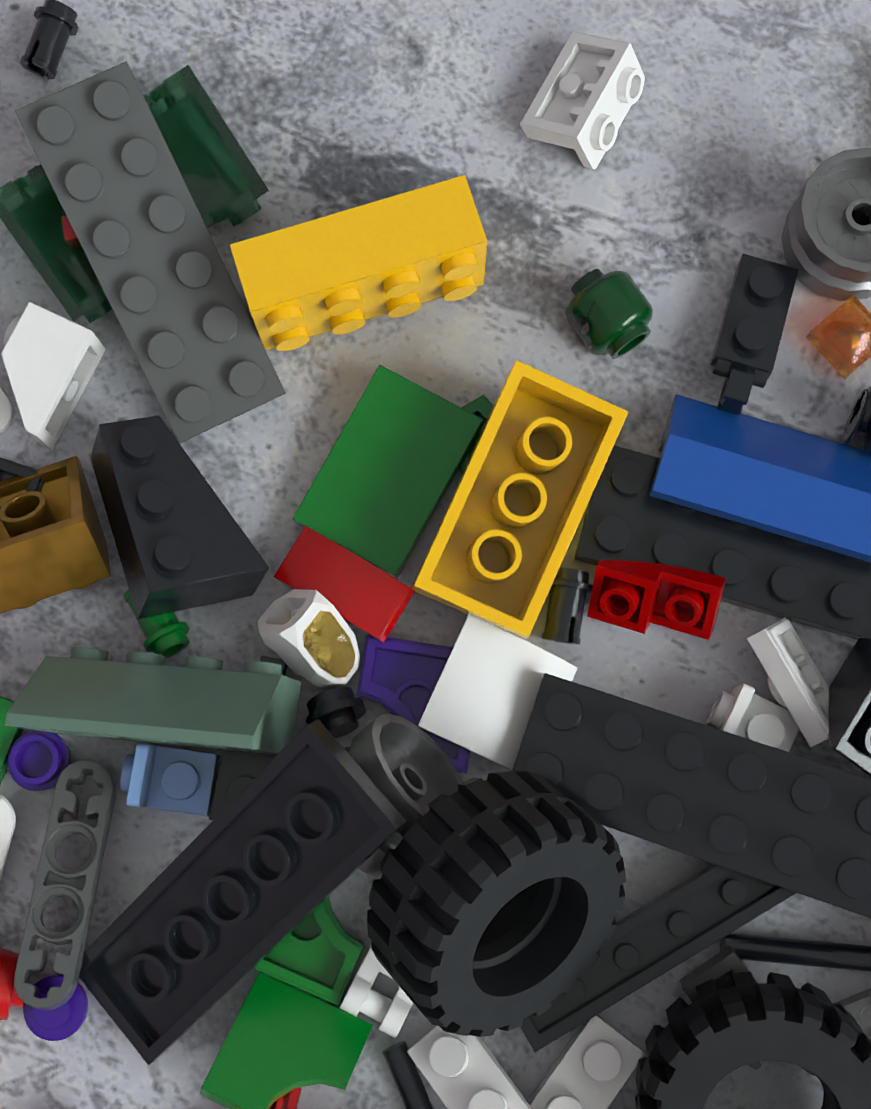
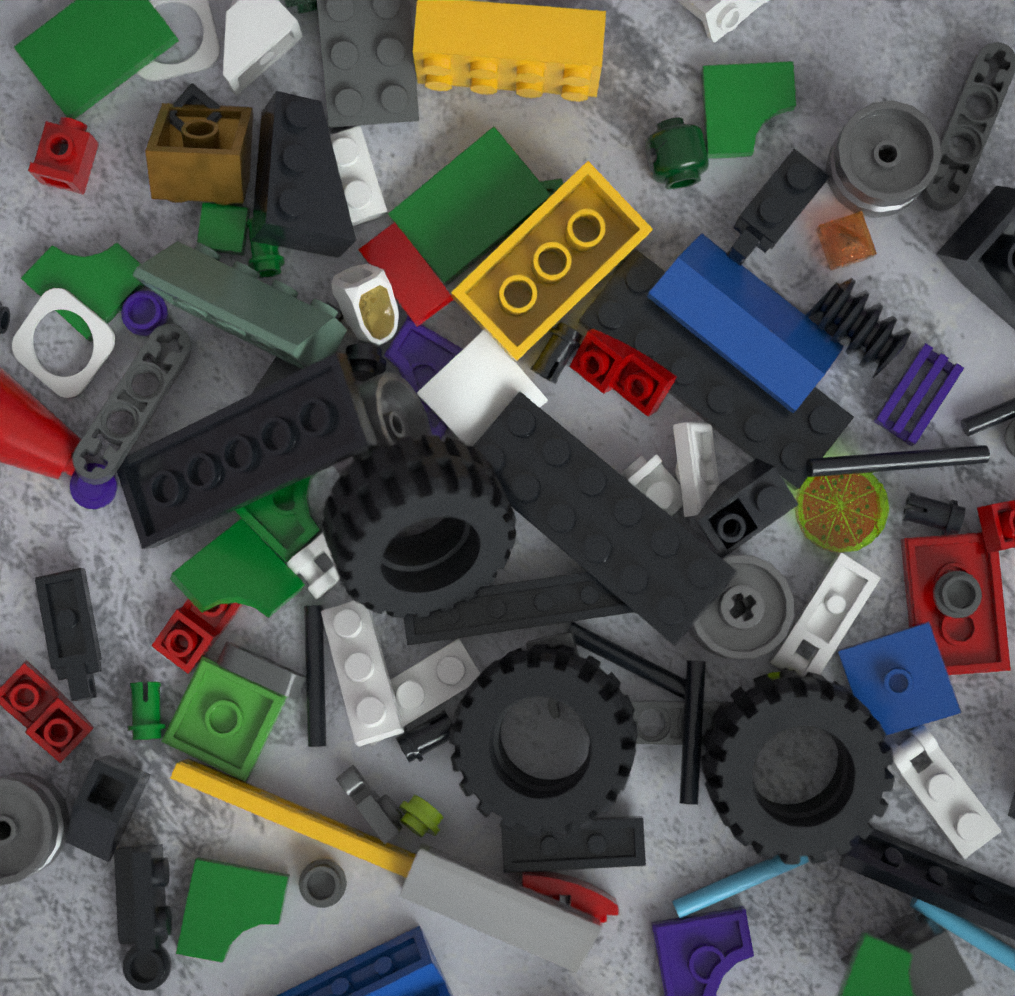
camera: 20 degrees right, 5 degrees up
light blue bracket [120,743,220,816] -> none
none -> green tile [197,202,250,256]
none -> white plate [330,126,388,226]
none -> green tile [701,61,796,159]

